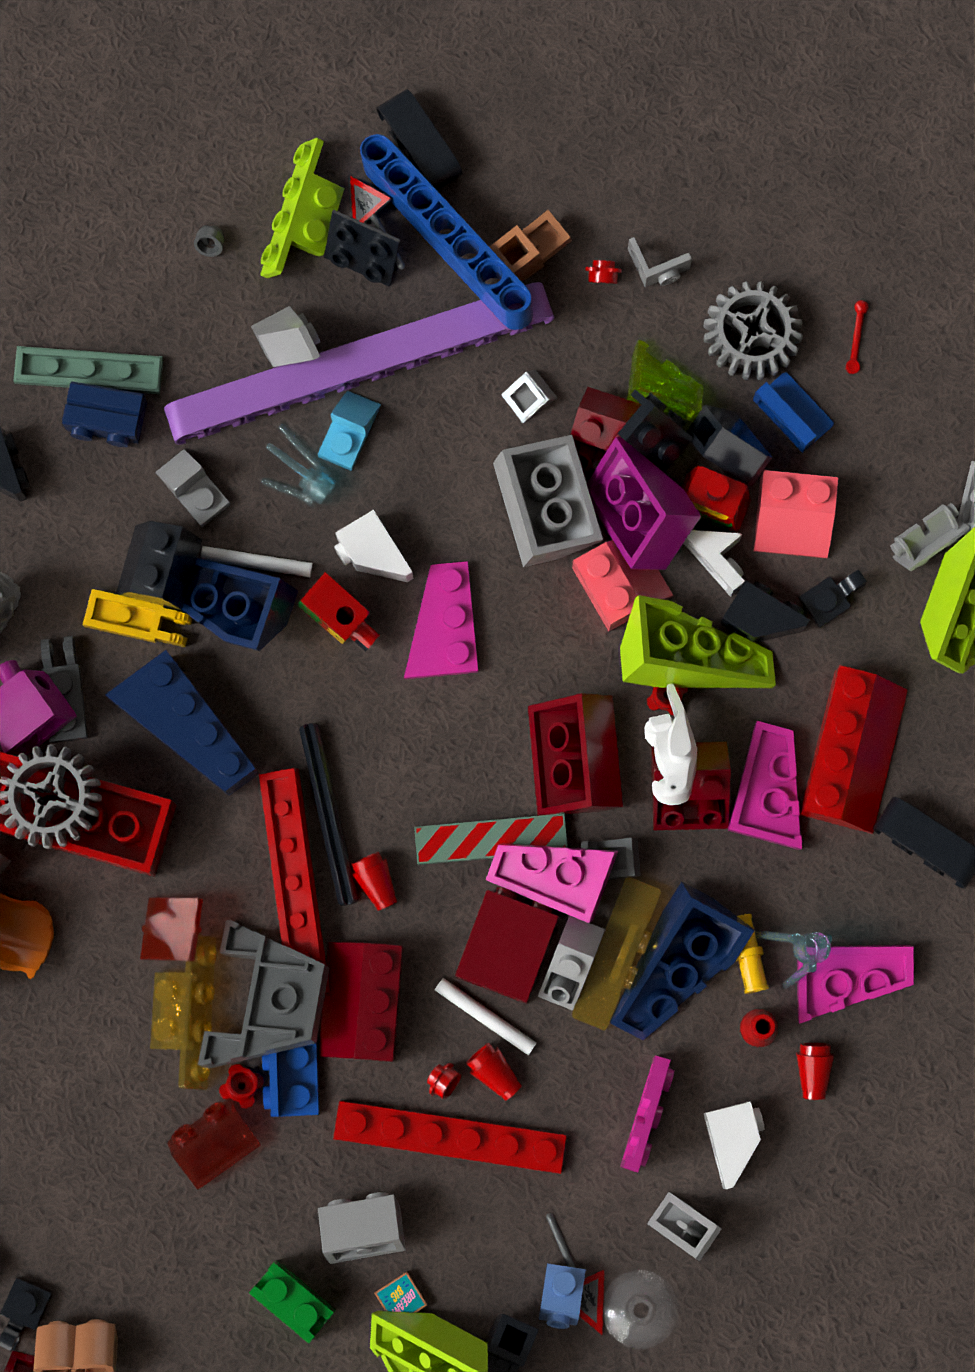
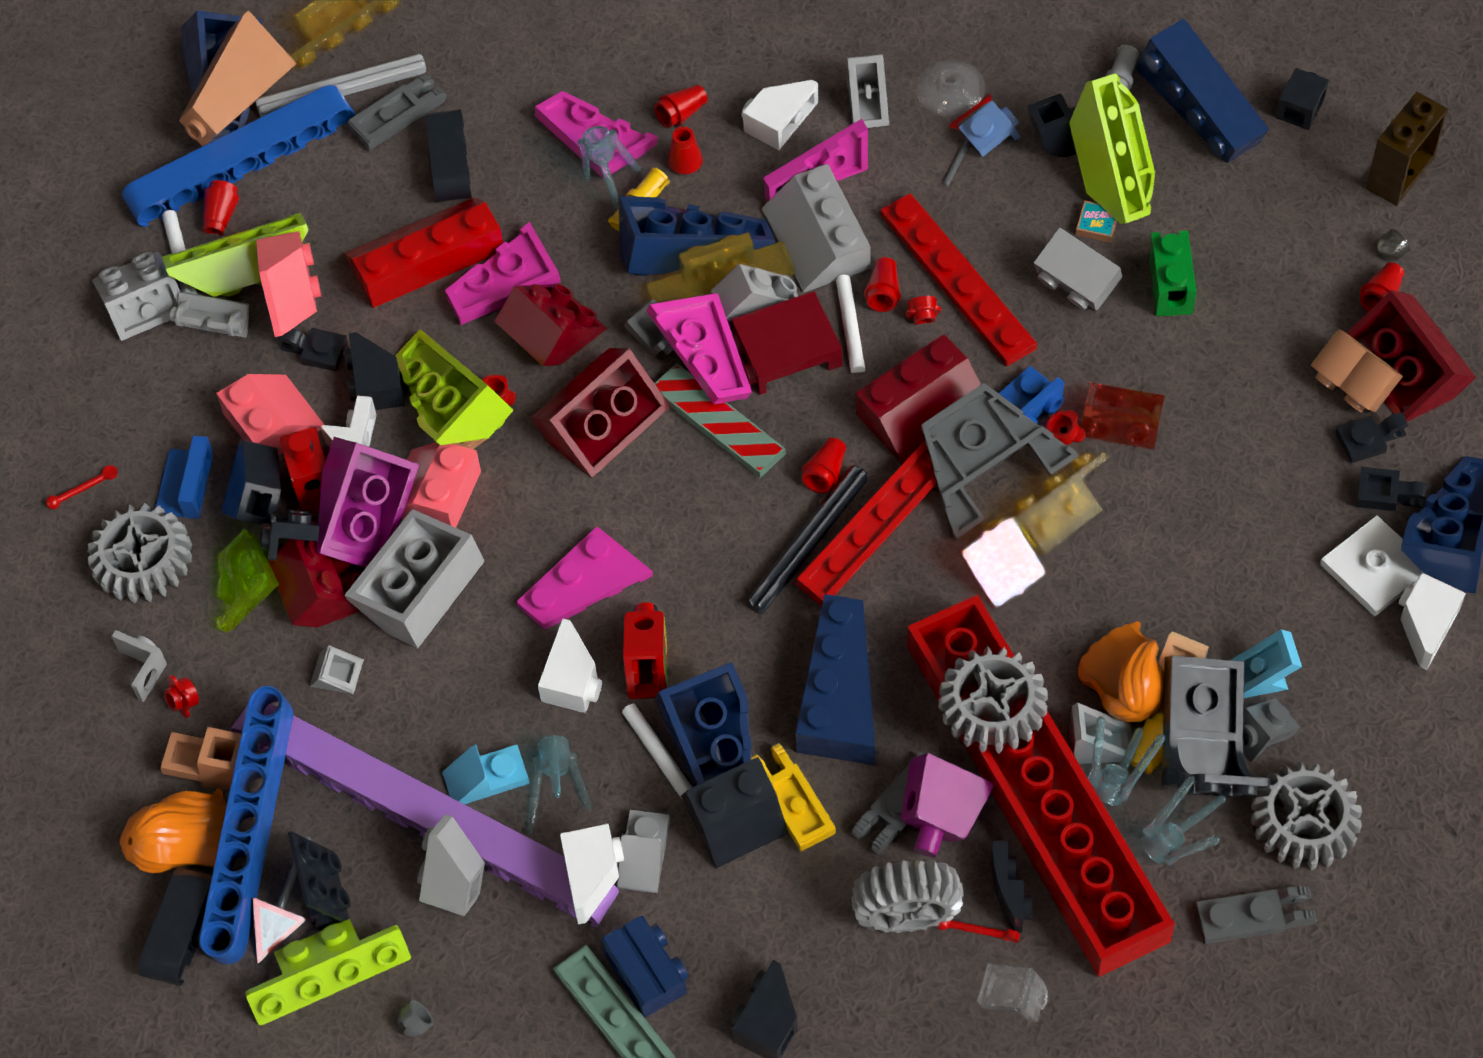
camera: 130 degrees left, 20 degrees down
white animal [644,683,697,805] -> none
none -> orange piece [120,789,227,873]
none -> coral slope [256,231,322,337]
none -> white slope [560,824,624,924]
none -> light grey slope [762,164,870,293]

